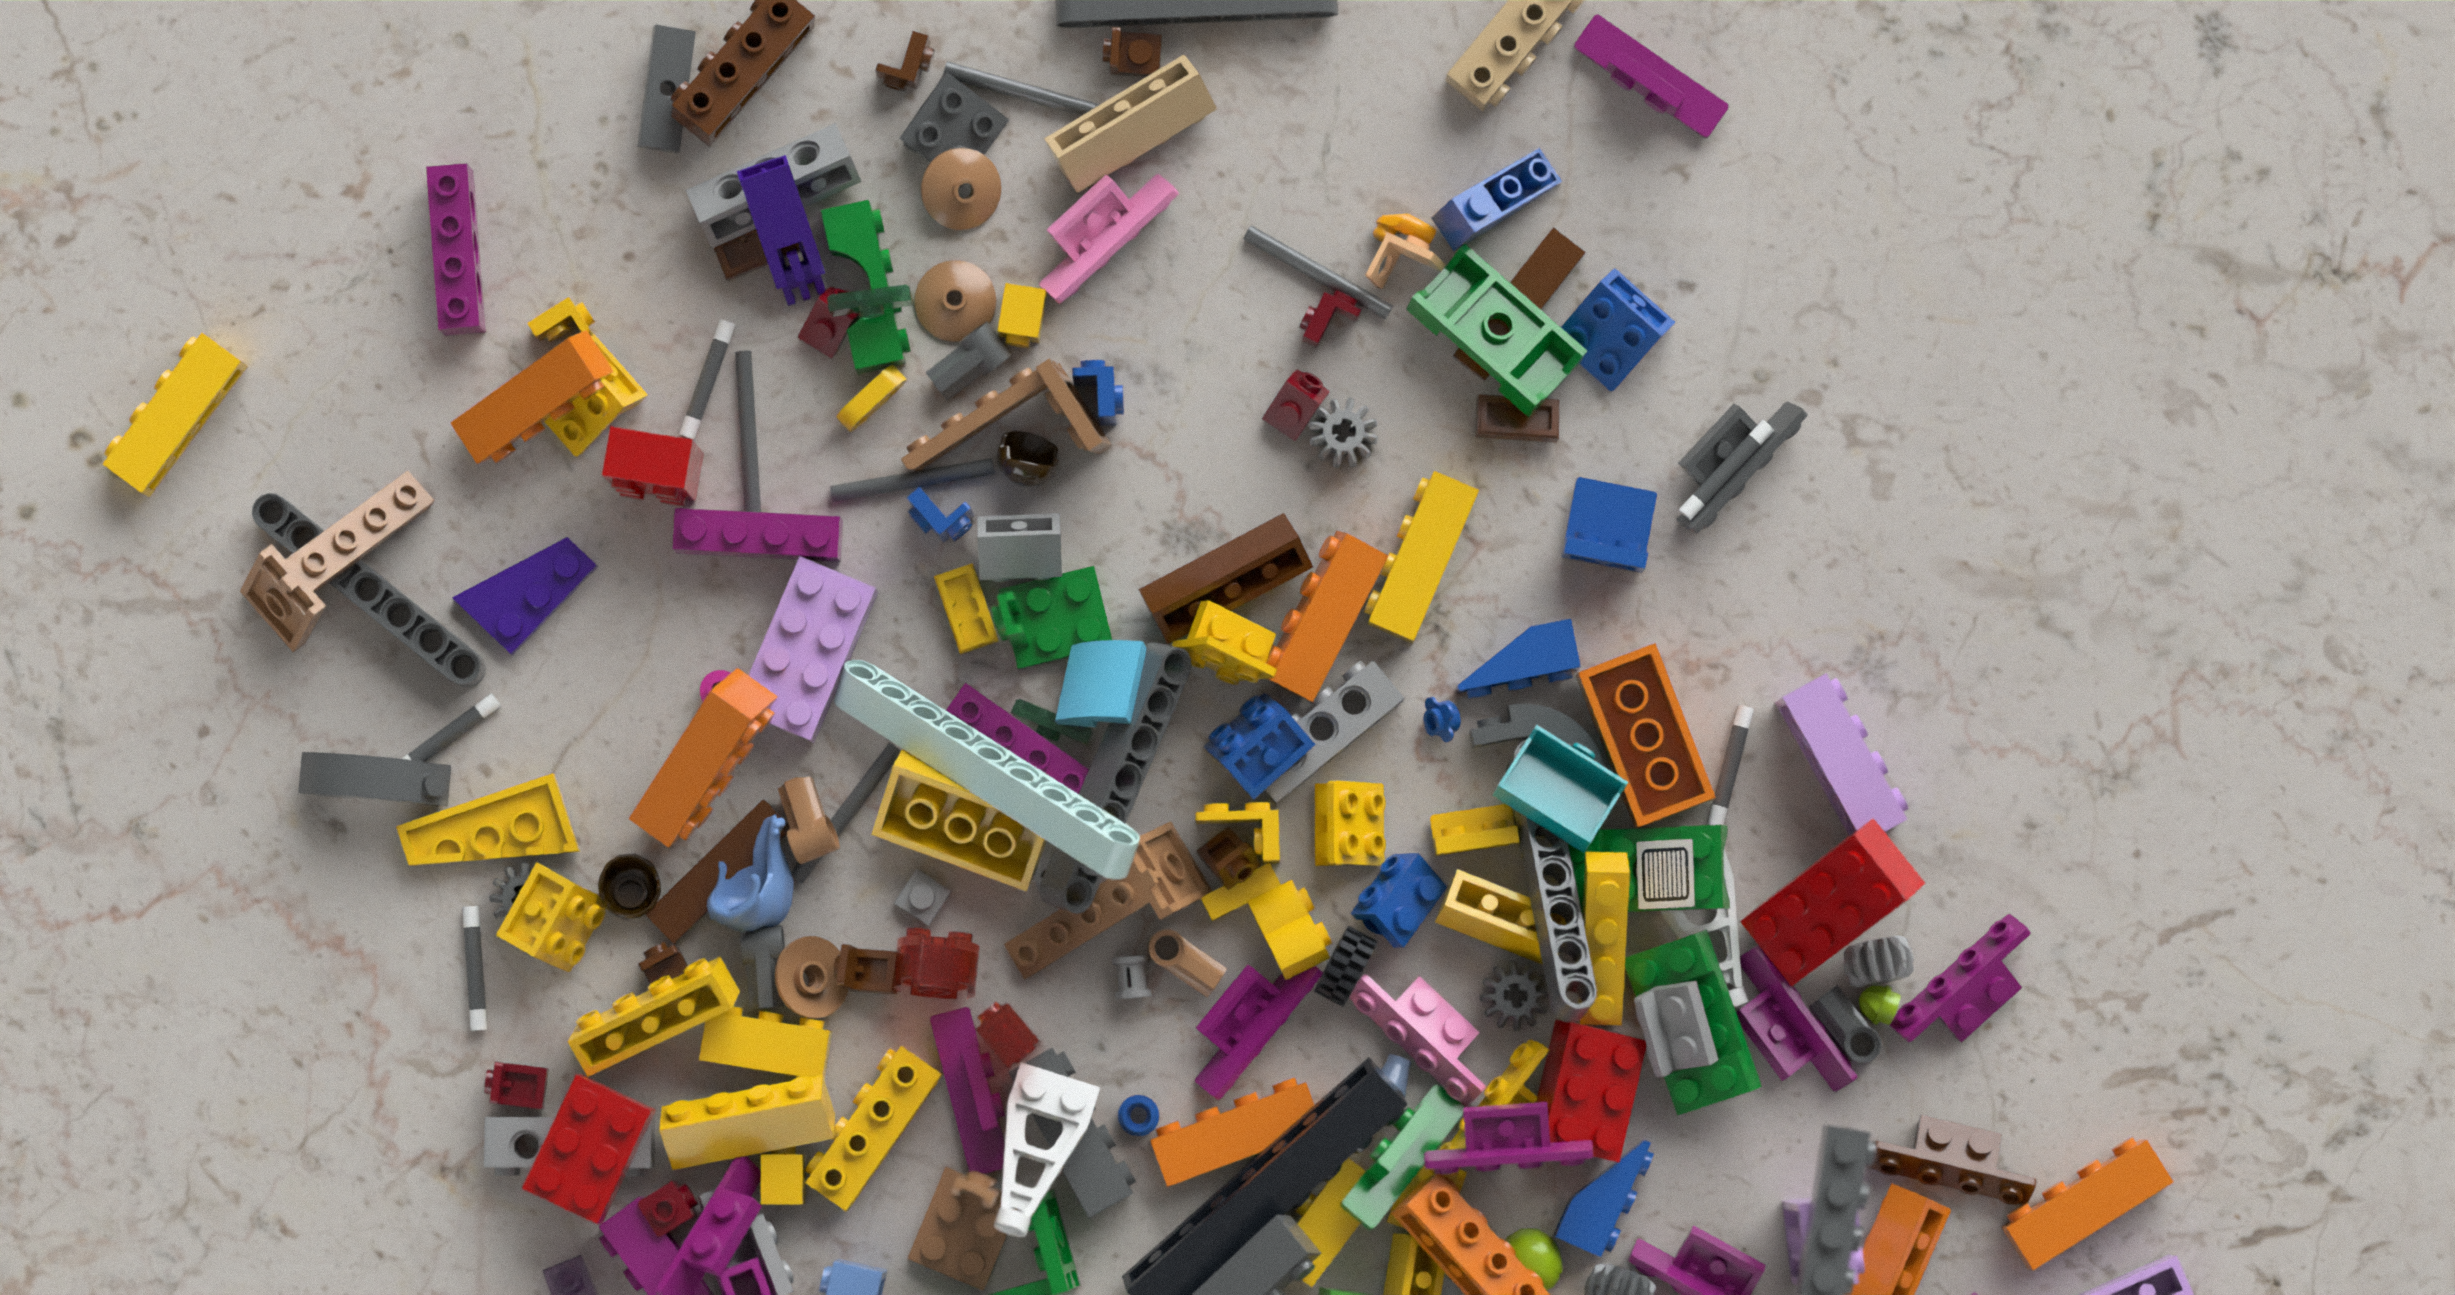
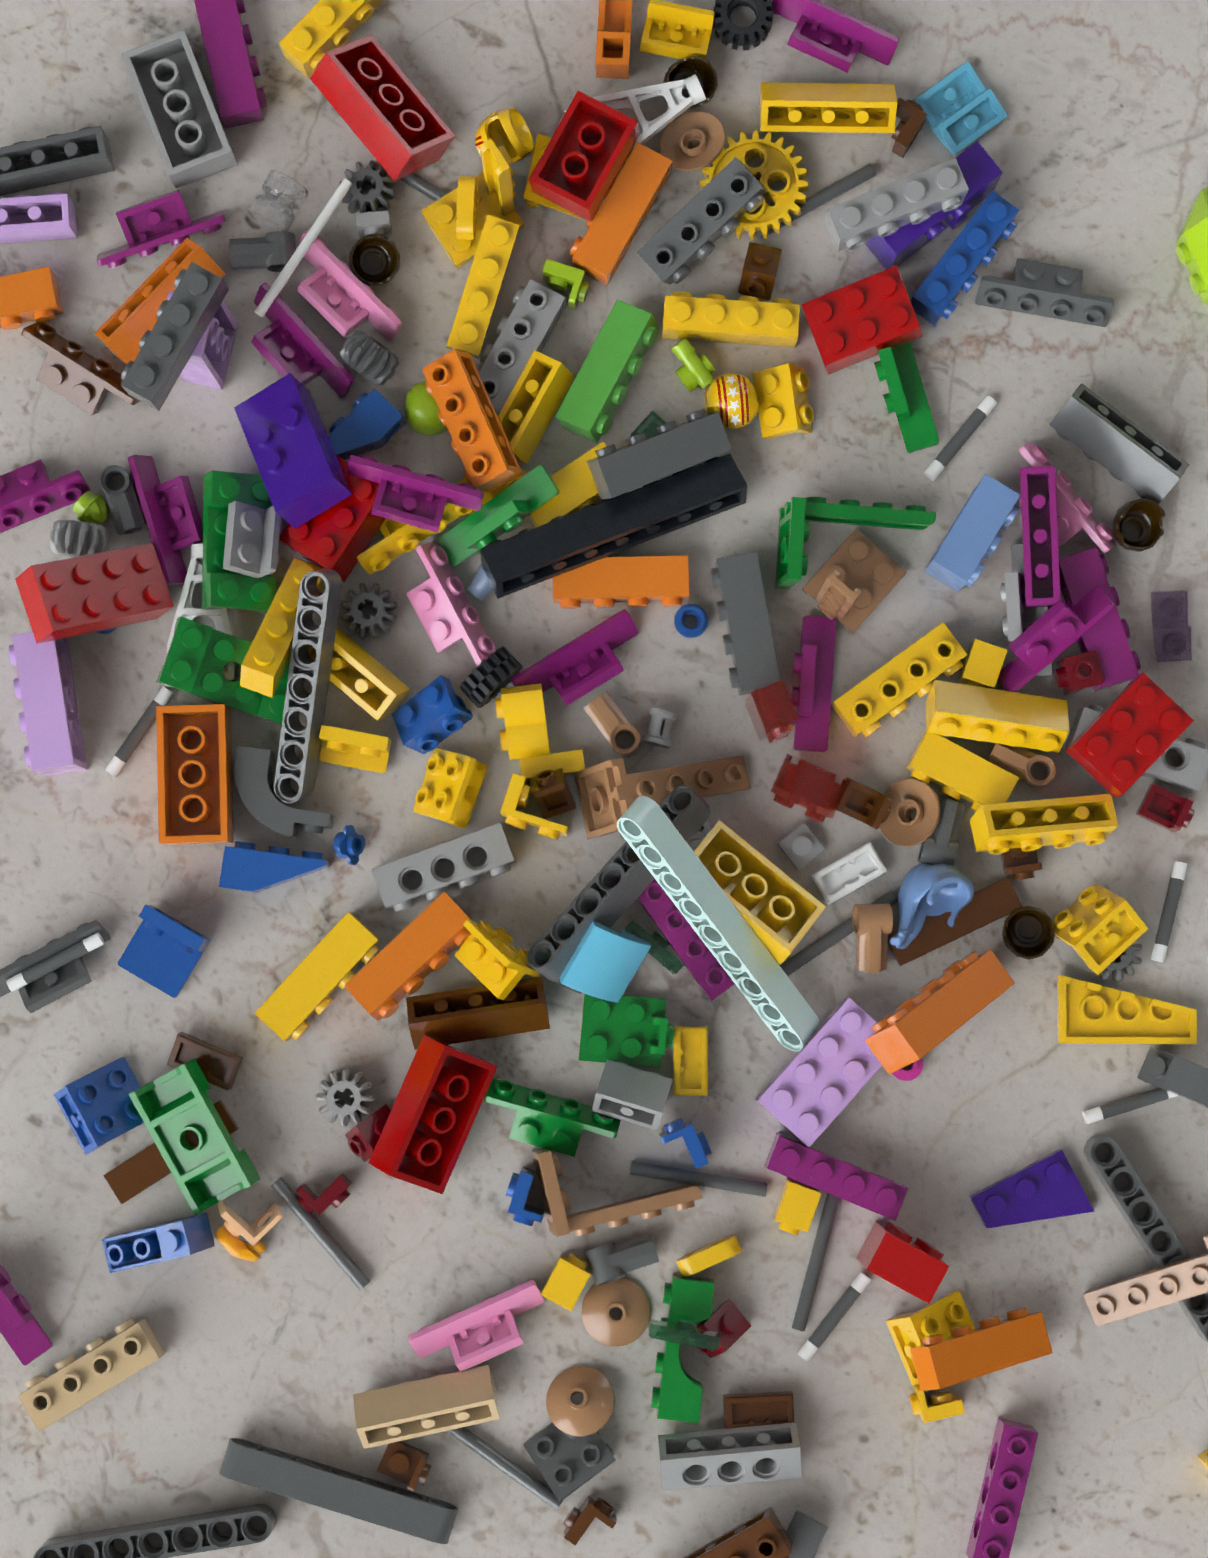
camera: 160 degrees left, 0 degrees up
dark purple hinge [737,155,826,306] -> none
white plate [994,1063,1100,1237] -> none
dark brown hair [996,430,1059,487] -> none
blue bracket [1204,693,1316,800] -> none
teal container [1492,725,1628,853] -> none
white sticker [1637,839,1695,909] -> none
none -> dark purple brick [234,373,352,529]
none -> red brick [368,1035,498,1194]
none -> green bracket [484,1078,621,1157]
none -> yellow brick [773,1179,821,1235]
none -> white plate [811,842,887,906]
none -> medium nougat piece [987,743,1056,788]

